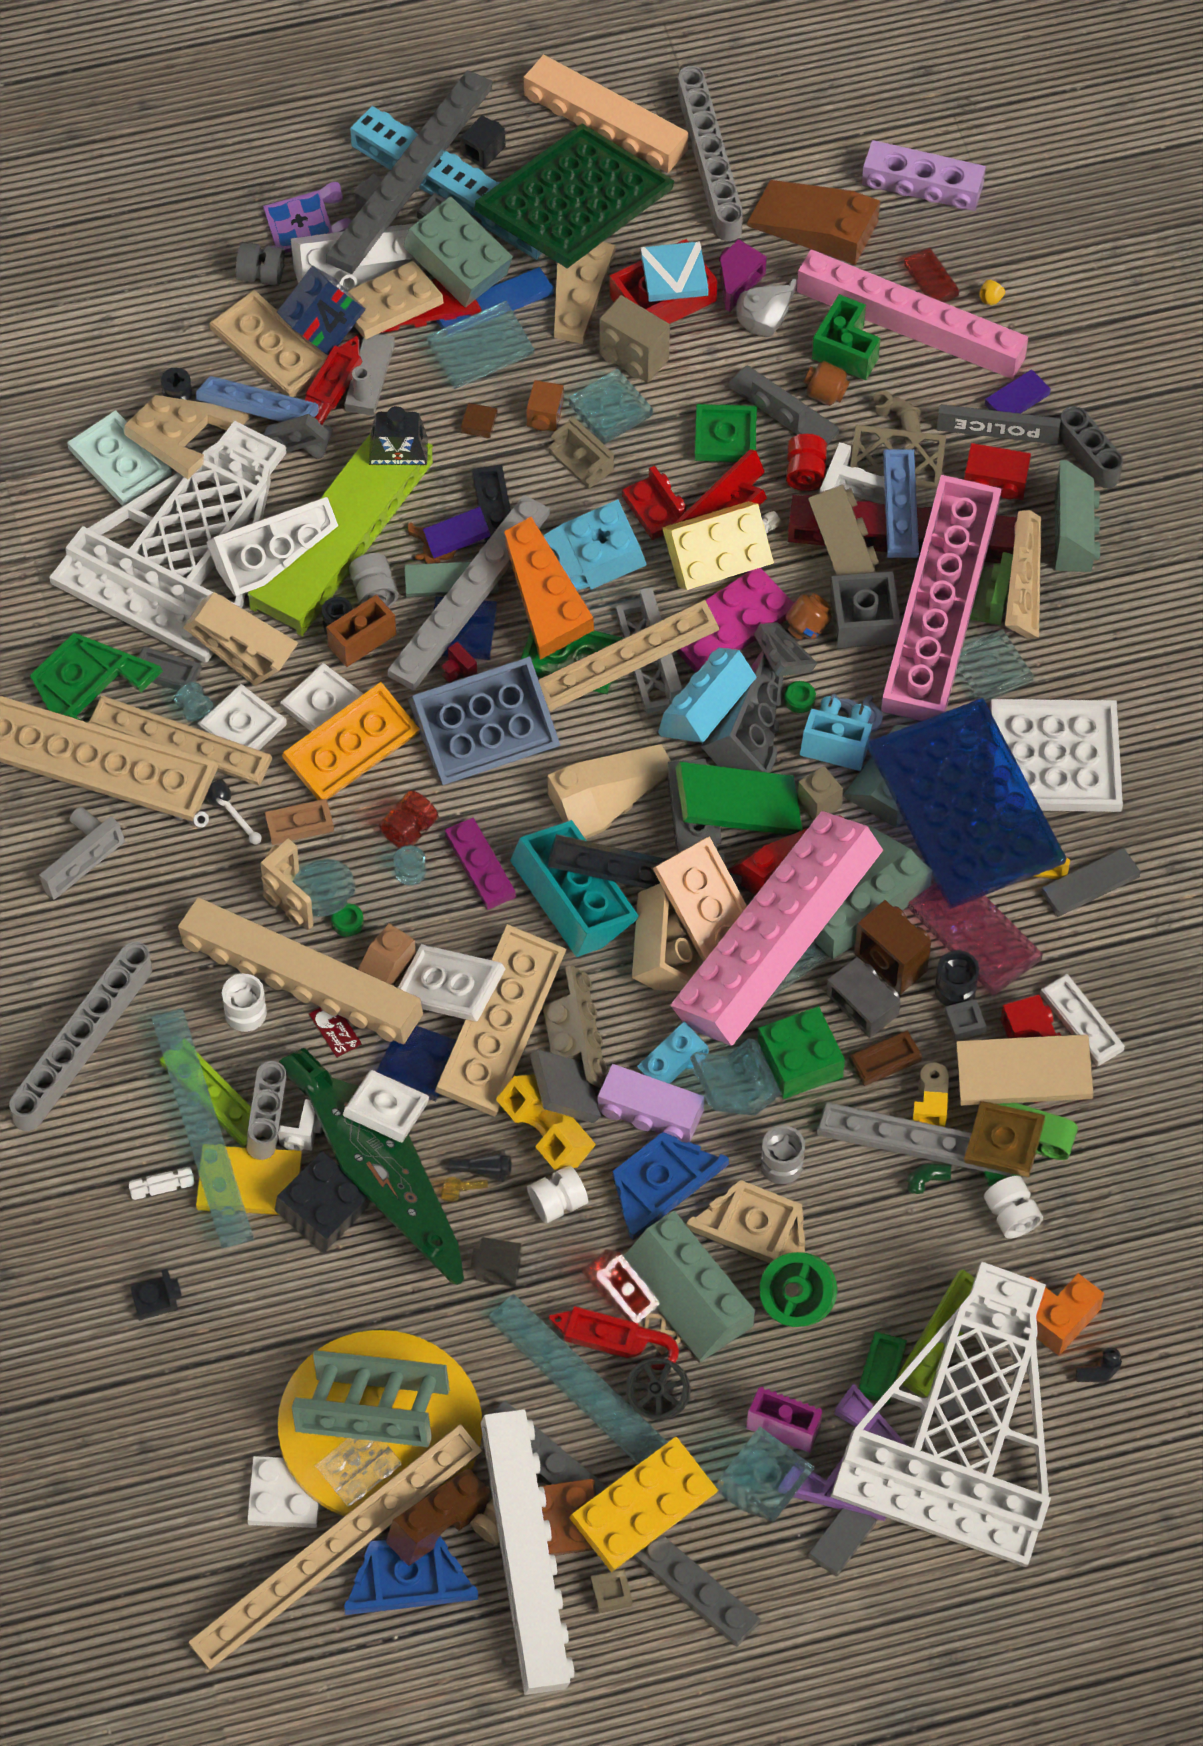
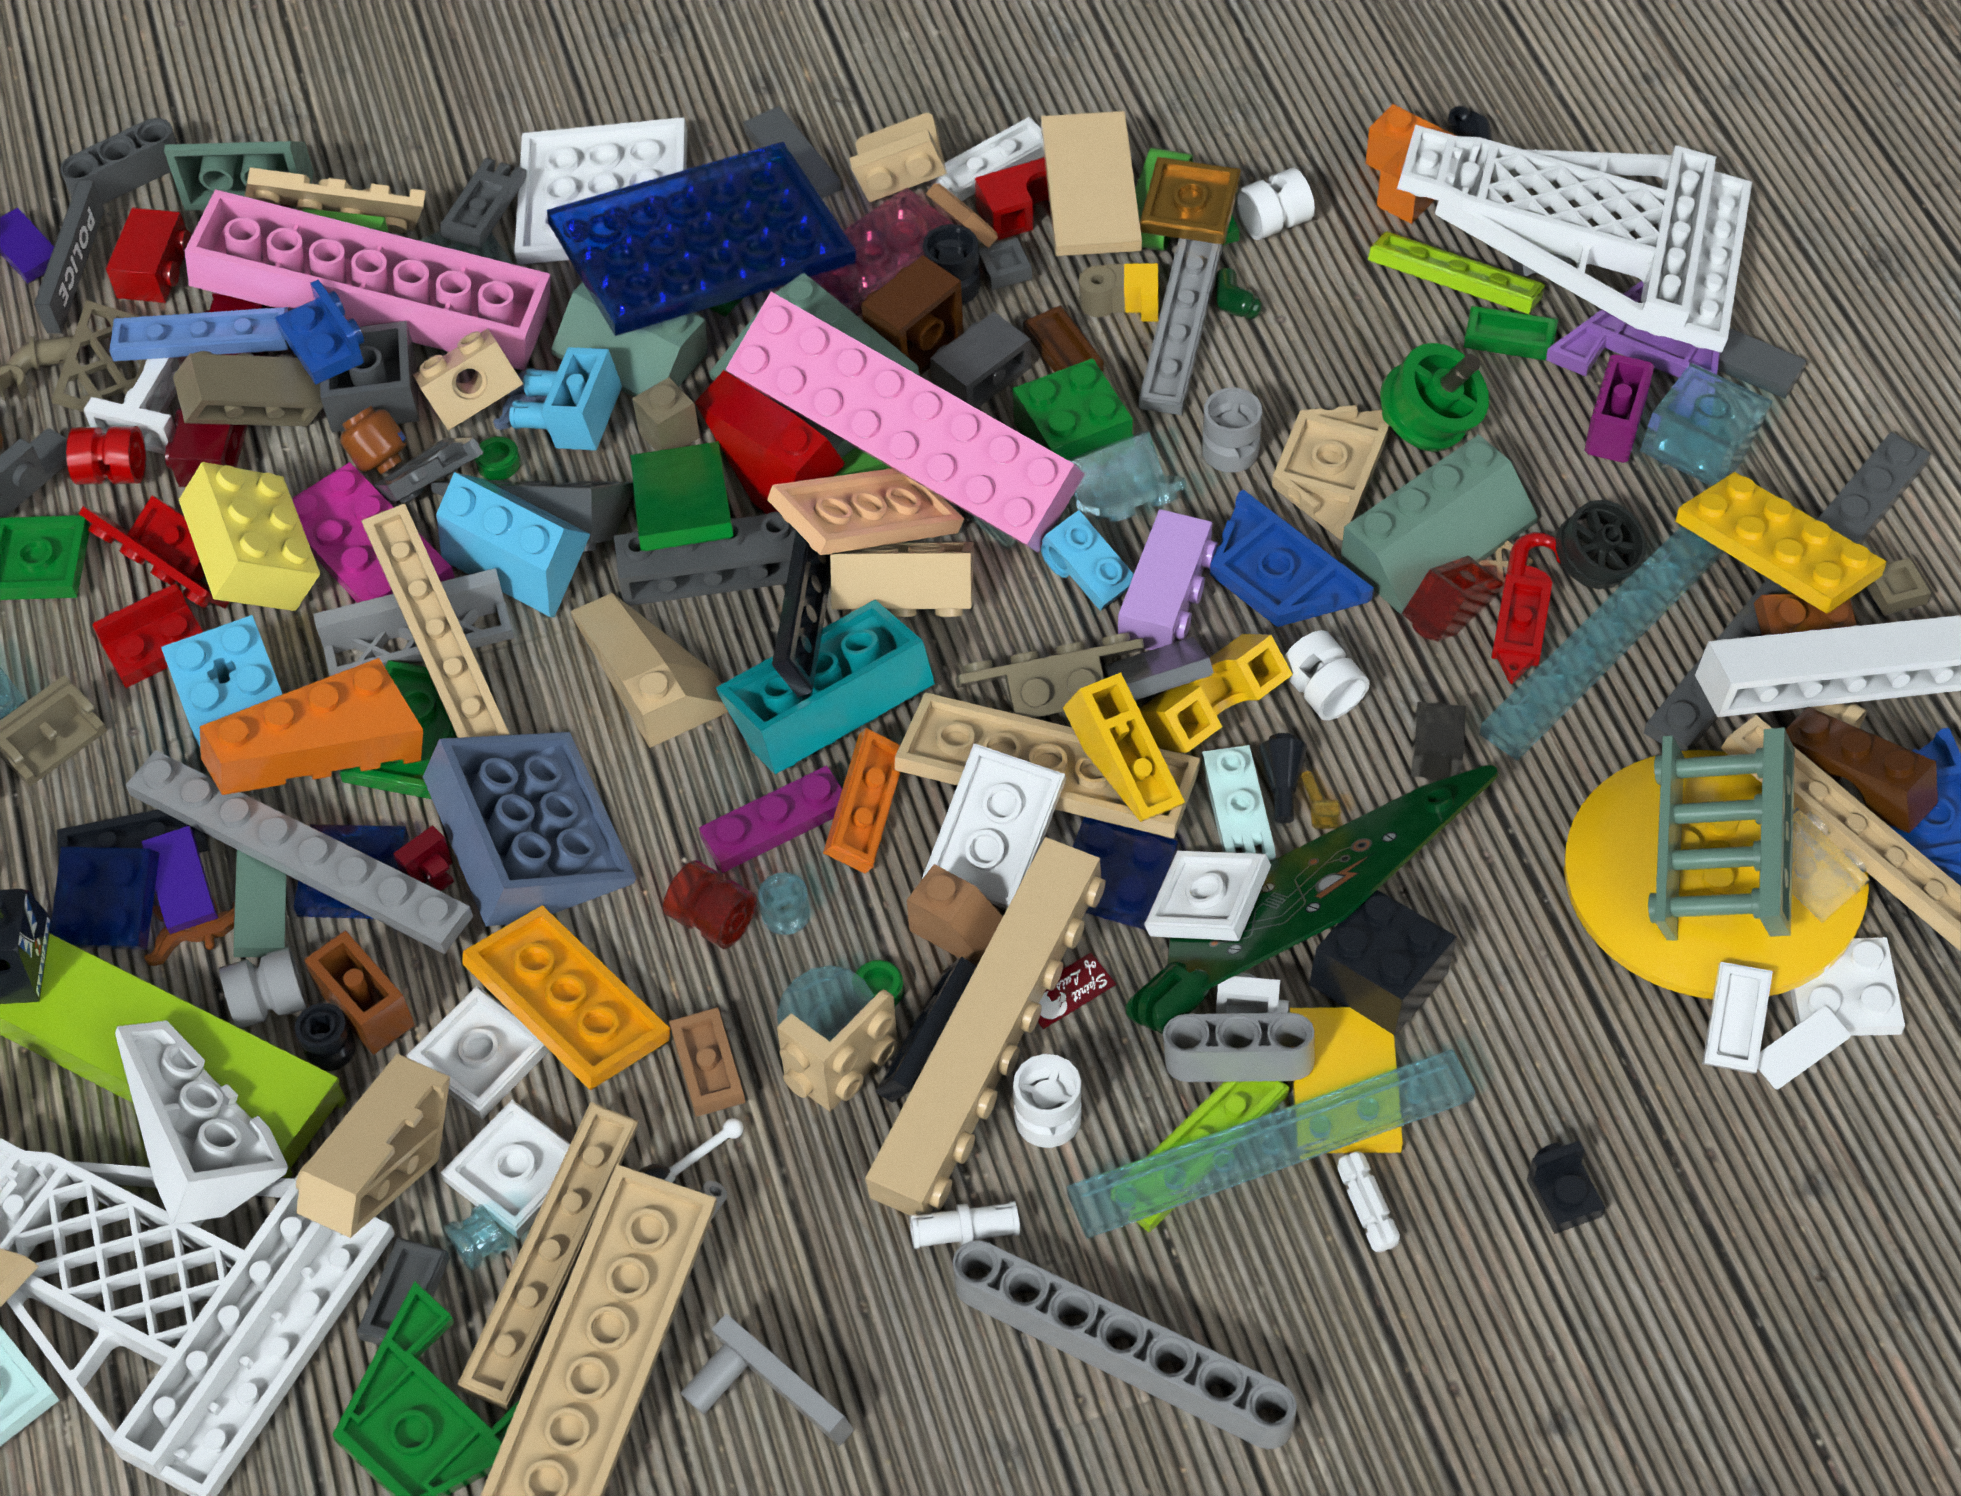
camera: 90 degrees left, 5 degrees down
none -> clear blue plate [50,847,159,950]
none -> blue bracket [275,279,364,385]
none -> tan brick [413,329,523,431]
none -> dark grey hinge [440,158,526,248]
none -> orange tile [823,728,900,874]
none -> tan bracket [849,113,947,202]
none -> black plate [875,956,977,1103]
none -> white pin [910,1201,1020,1249]
none -> medium nougat tile [926,183,998,248]
none -> yellow slope [1063,672,1185,822]
none -> light aqua hinge [1202,745,1276,861]
none -> white tile [1702,962,1773,1074]
none -> white sticker [1757,1006,1851,1089]

